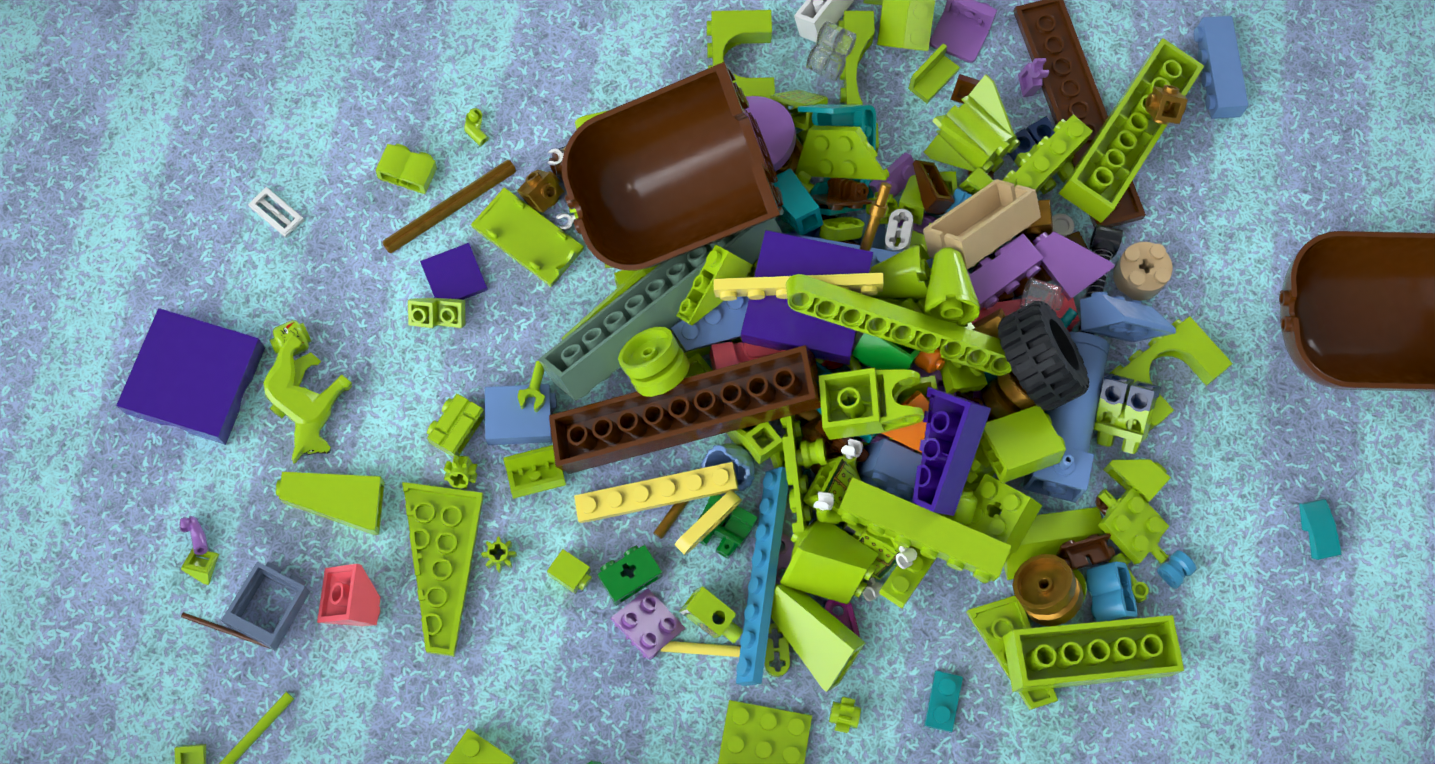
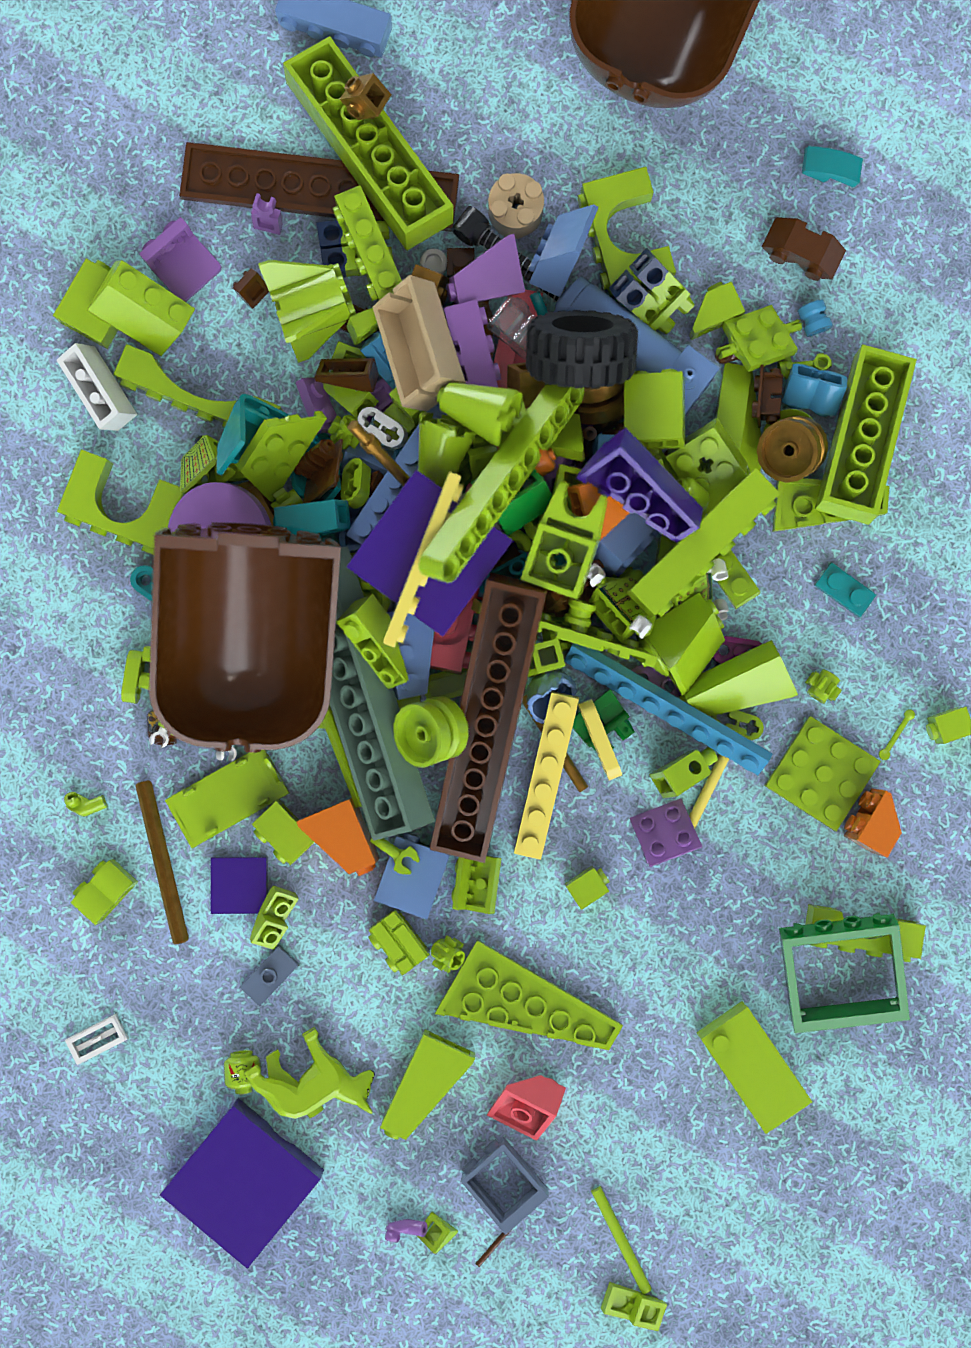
camera: 65 degrees left, 15 degrees up
lime gear [481,536,517,573] -> none
pearl gold brick [517,169,564,213] -> none
green brick [598,544,663,606] -> none
clear brick [806,21,856,81] -> none
lime panel [908,43,960,104] -> none
none -> sand blue plate [240,945,299,1006]
none -> lime brick [252,799,315,865]
none -> orange slope [296,798,380,876]
none -> reddish brown brick [762,217,846,281]

